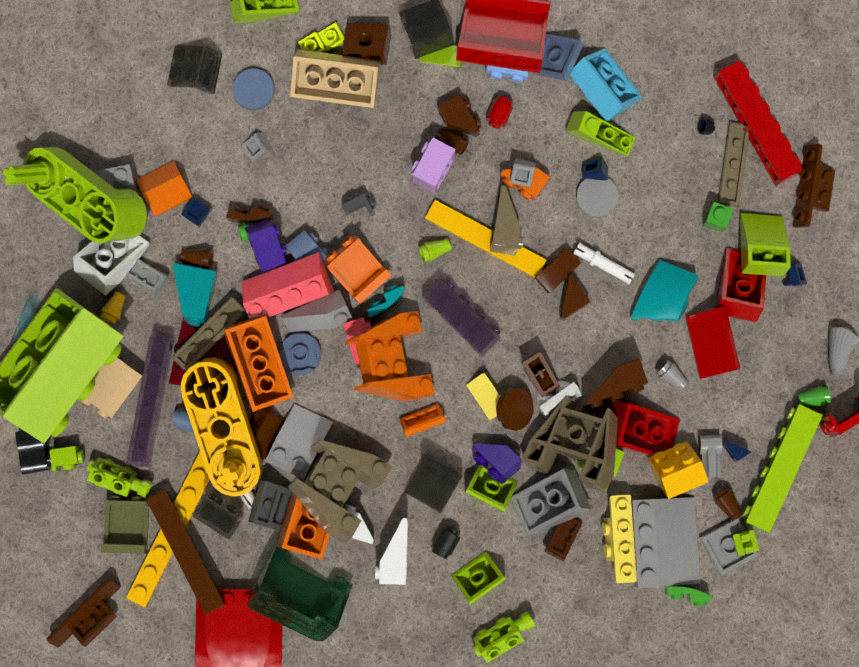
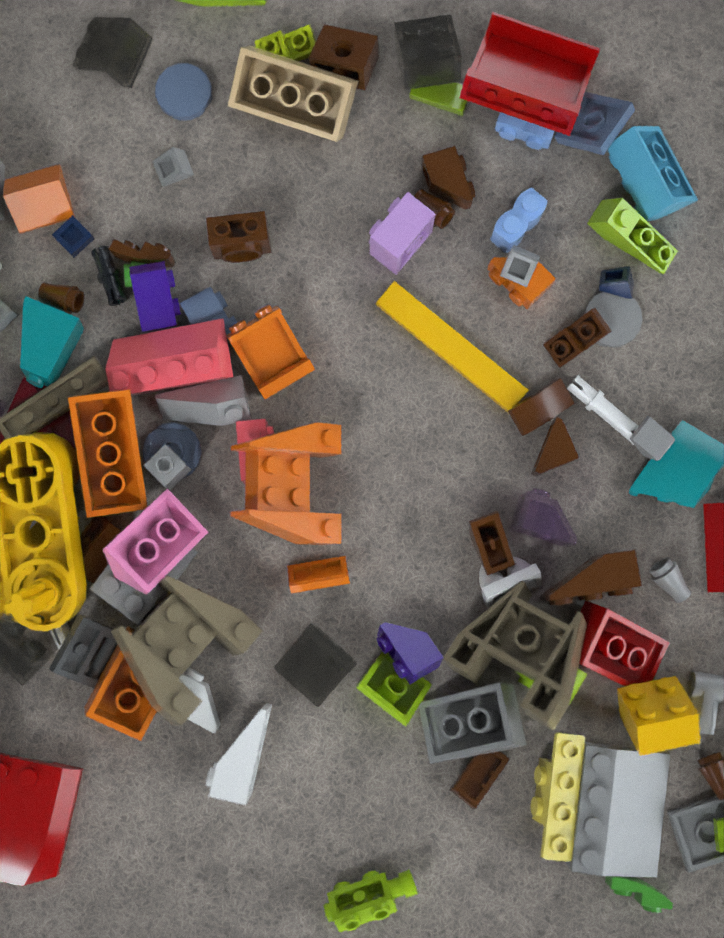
camera: 10 degrees right, 0 degrees up
clear green windscreen [247,546,353,641] -> none
dark grey bracket [342,193,376,216] -> none
teal slope [367,285,405,320] -> none
lime cone [418,238,451,262] -> none
clear purple brick [422,278,501,358] -> none
pearl dark grey brick [432,526,461,560] -> none
lime slope [451,551,506,605] -> none
light yellow slope [466,373,500,420] -> none
red brick [486,96,513,129] -> none
dark tan slope [490,185,523,256] -> none
reddish brown tile [496,387,534,431] -> none
none -> black pin [91,246,127,306]
none -> bright pink slope [103,488,208,594]
none -> light grey brick [143,444,192,490]
none -> reddish brown brick [206,211,272,263]
none -> light blue brick [490,188,547,253]
none -> clear purple slope [509,488,578,548]
none -> reddish brown slope [543,308,612,368]
none -> light grey slope [629,416,675,461]

